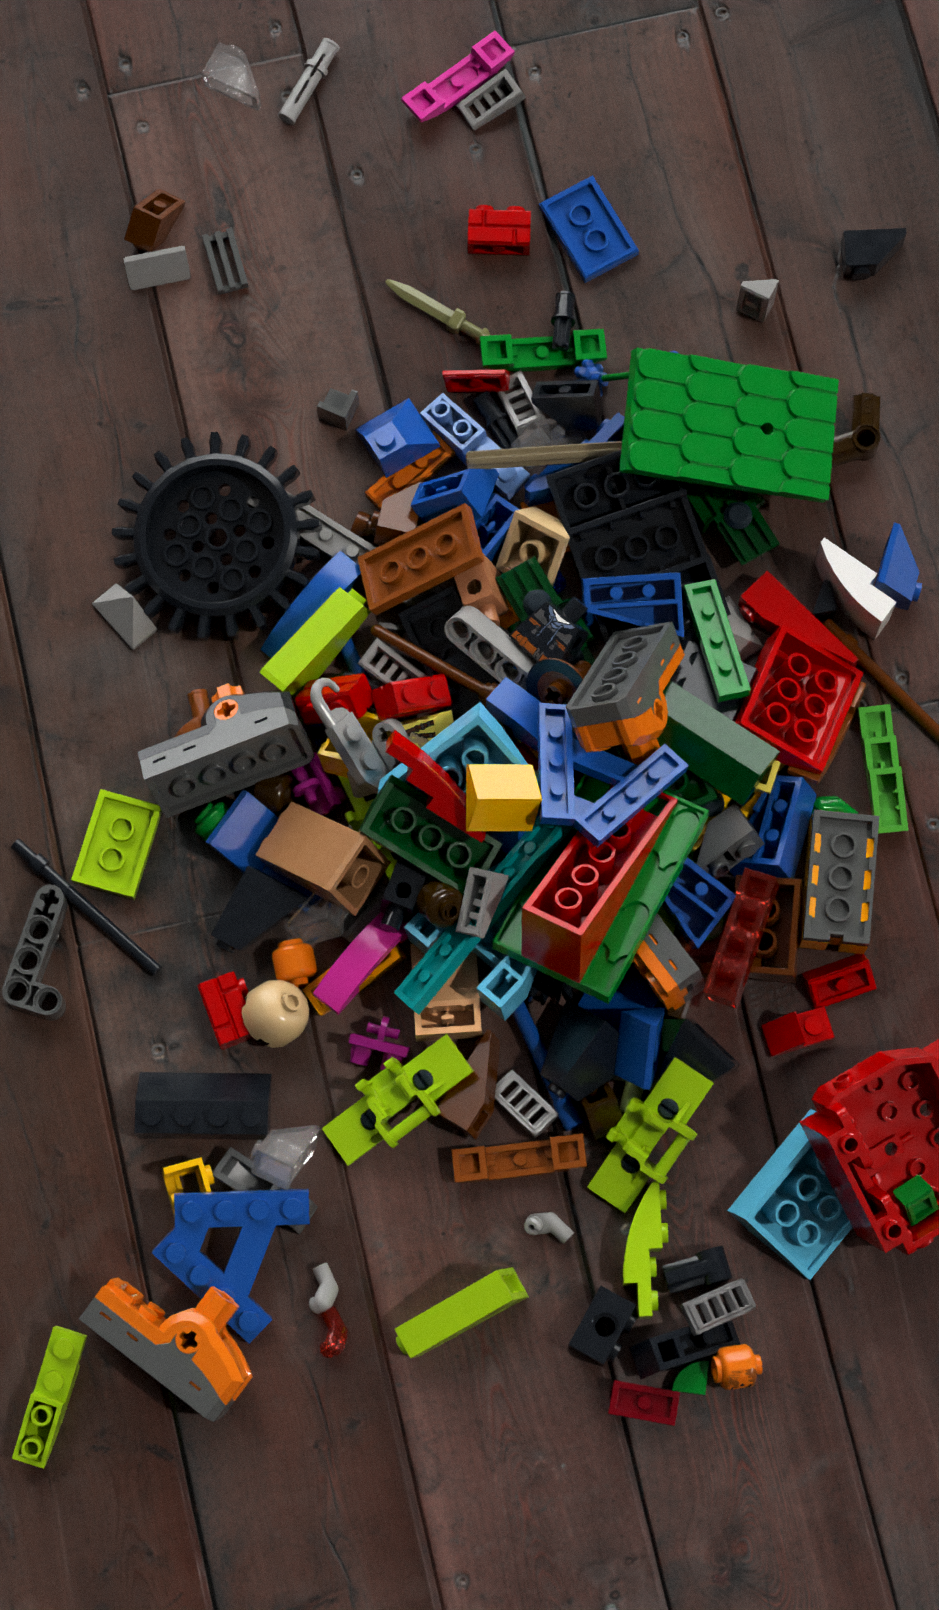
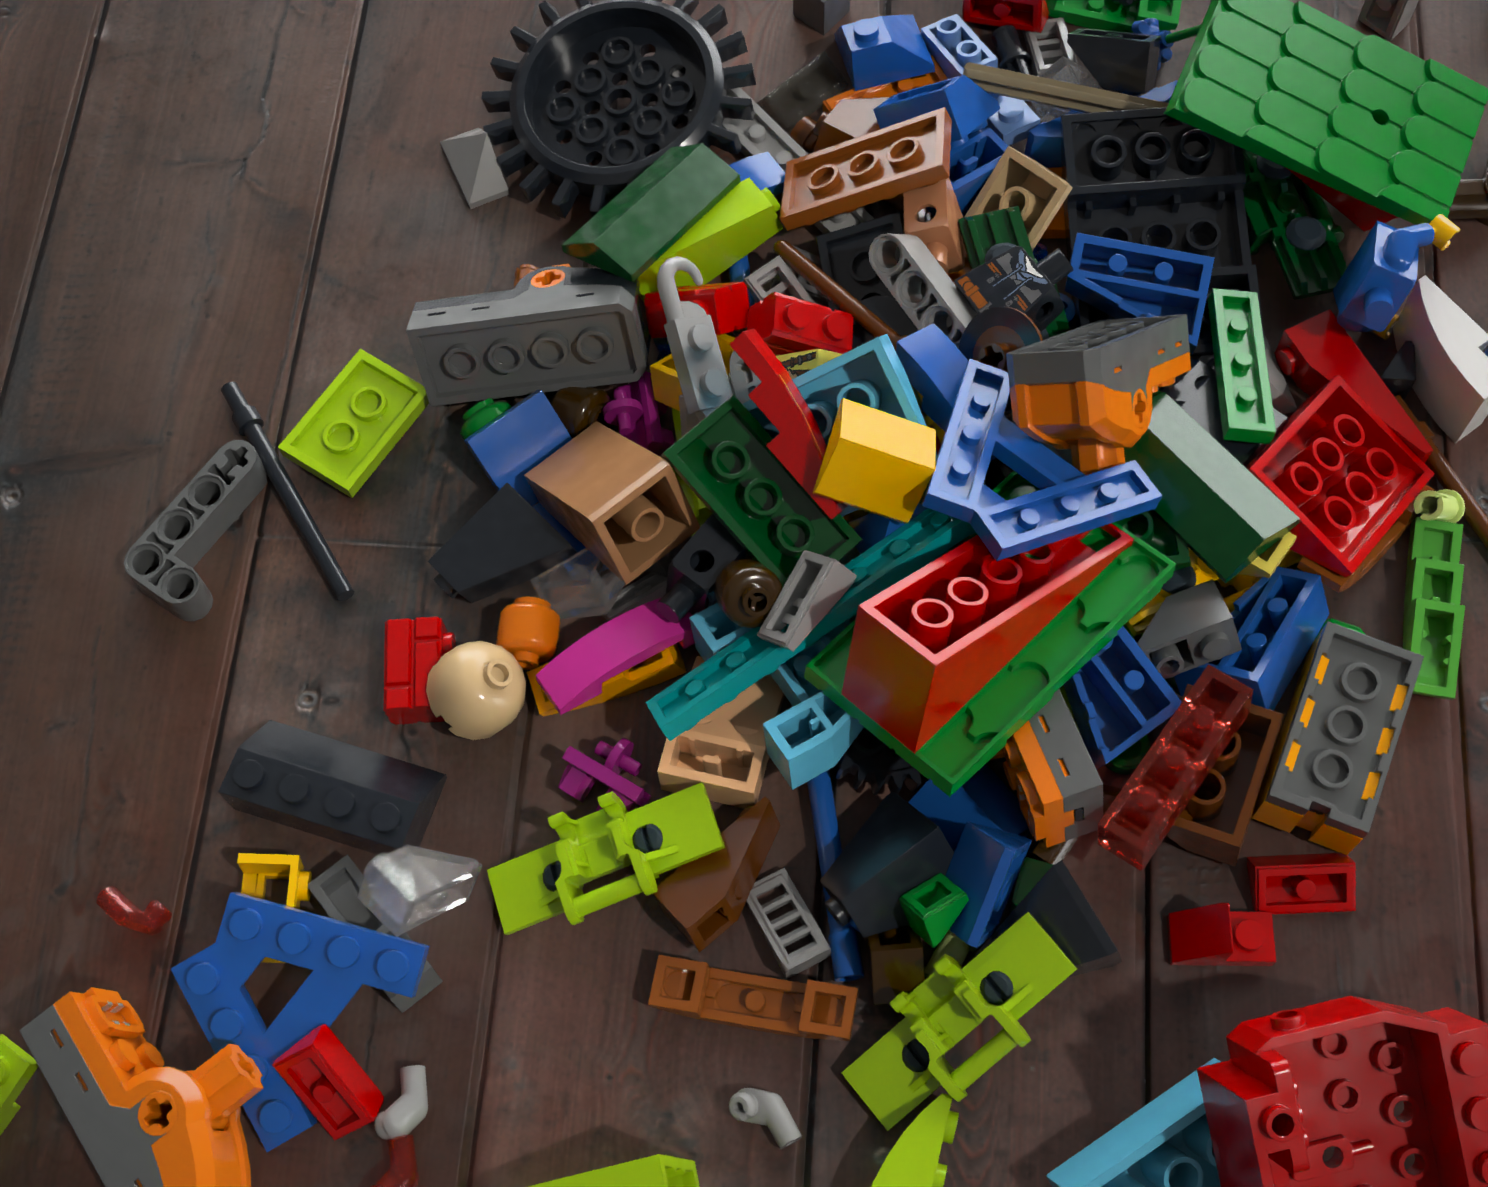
camera: 20 degrees right, 10 degrees down
none -> clear red arm [97,886,172,936]
none -> red slope [272,1024,384,1141]
none -> dark green slope [561,143,741,282]
none -> clear smoke slope [757,51,848,133]
none -> green slope [899,873,969,948]
none -> blue torso [1333,214,1461,340]
none -> yellowish green pin [1414,489,1465,523]

